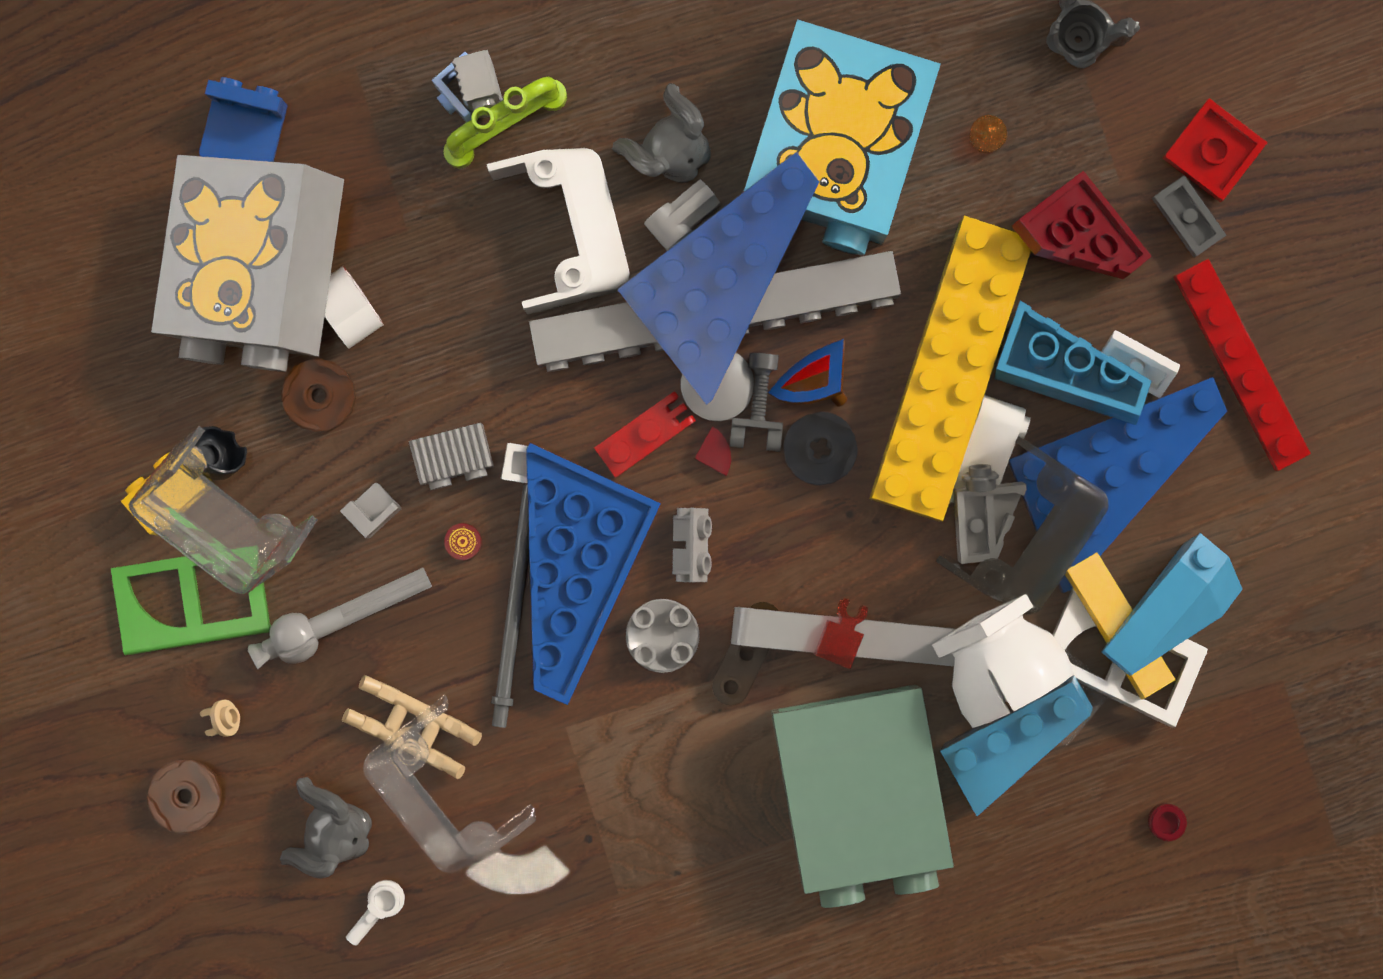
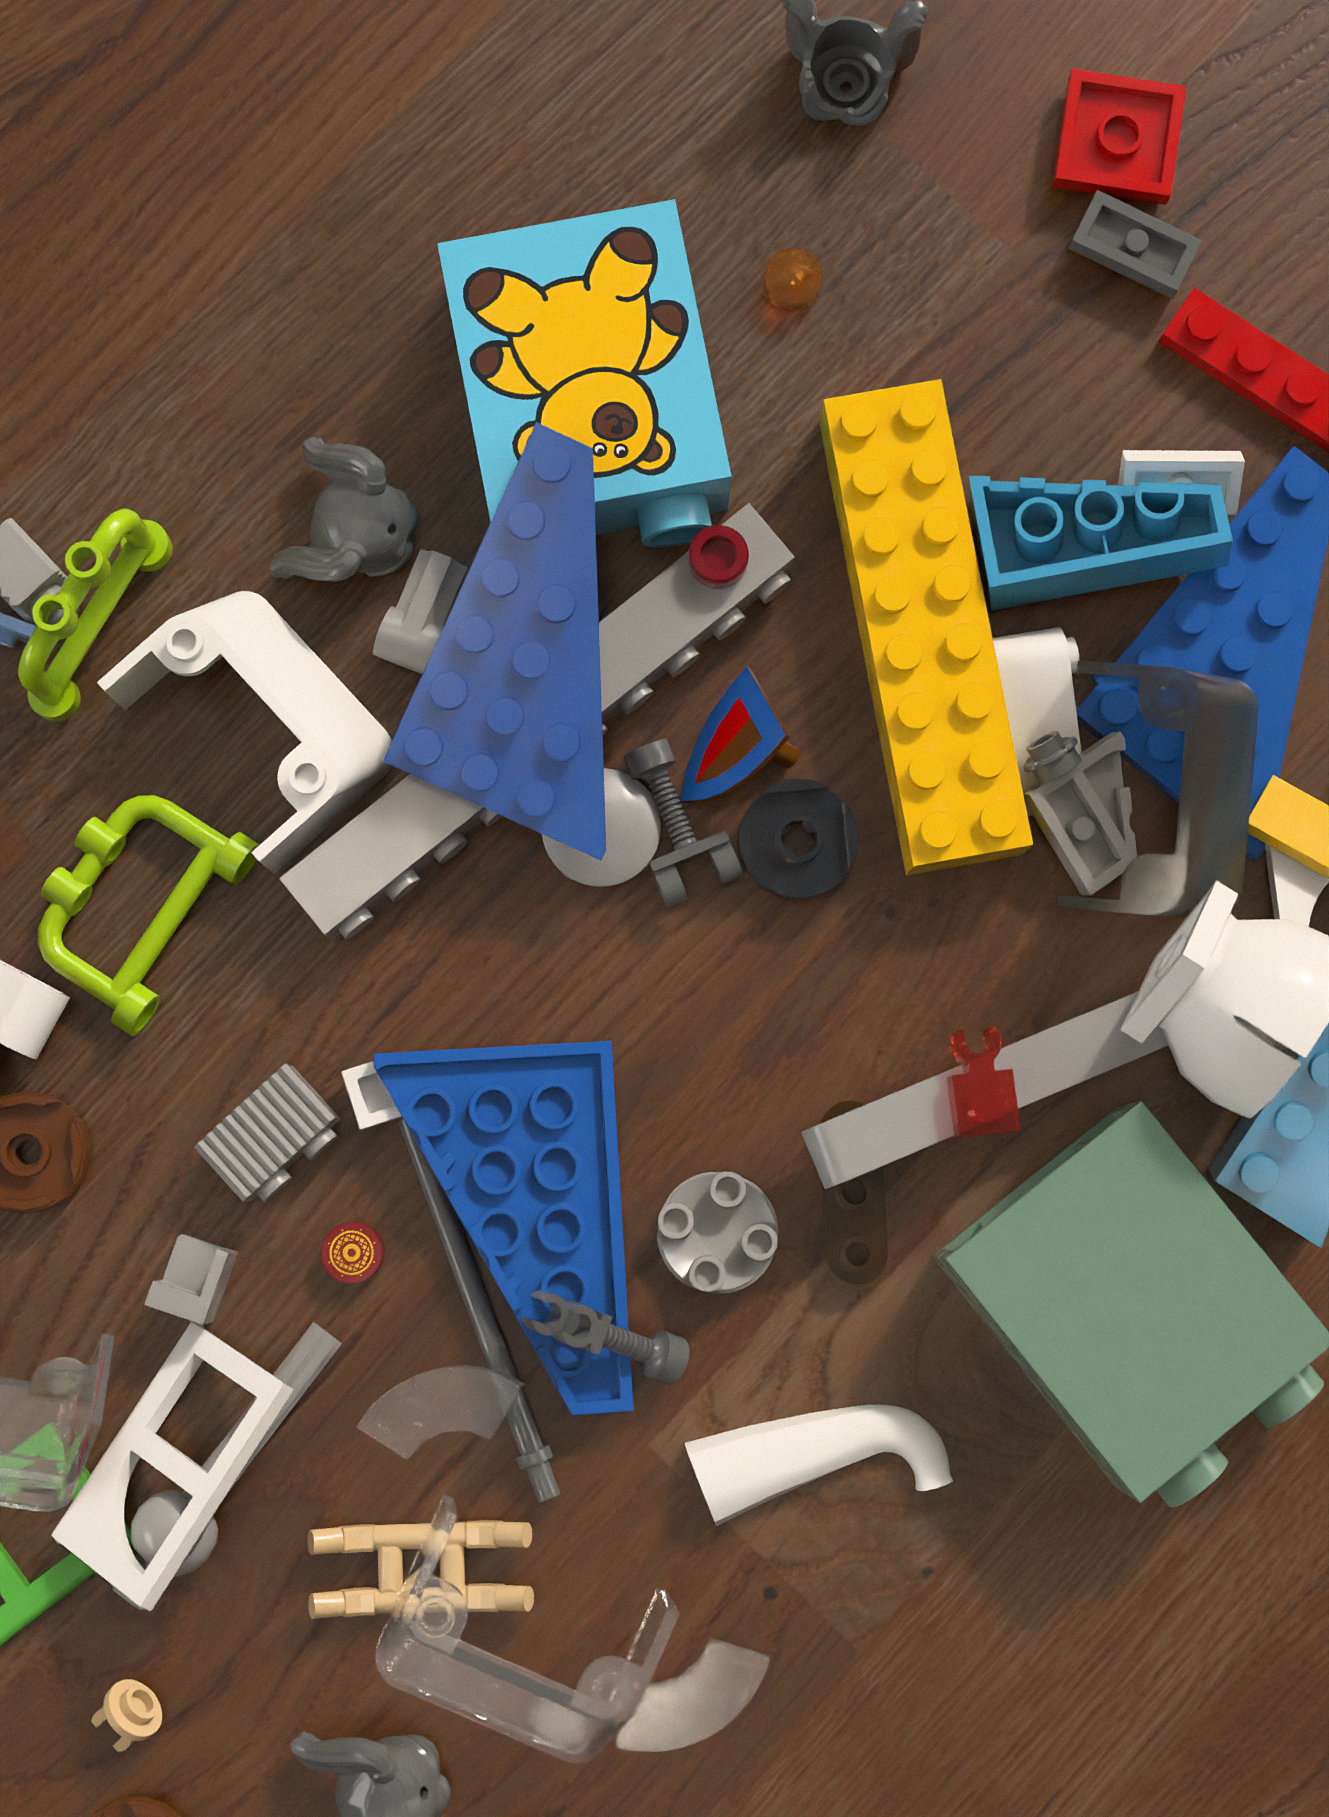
camera: 30 degrees left, 5 degrees down
red hinge [594,391,696,478] -> none
light grey hinge [672,508,712,582] -> none
dark red tile [694,426,731,477] -> none
dark red plate [1012,171,1152,279] -> none
none -> lime bar [37,795,260,1036]
none -> white window [51,1321,294,1611]
none -> clear tile [356,1365,525,1460]
none -> dark grey bar [521,1290,689,1385]
none -> white animal [685,1405,953,1526]
none -> dark red tile [688,525,749,589]

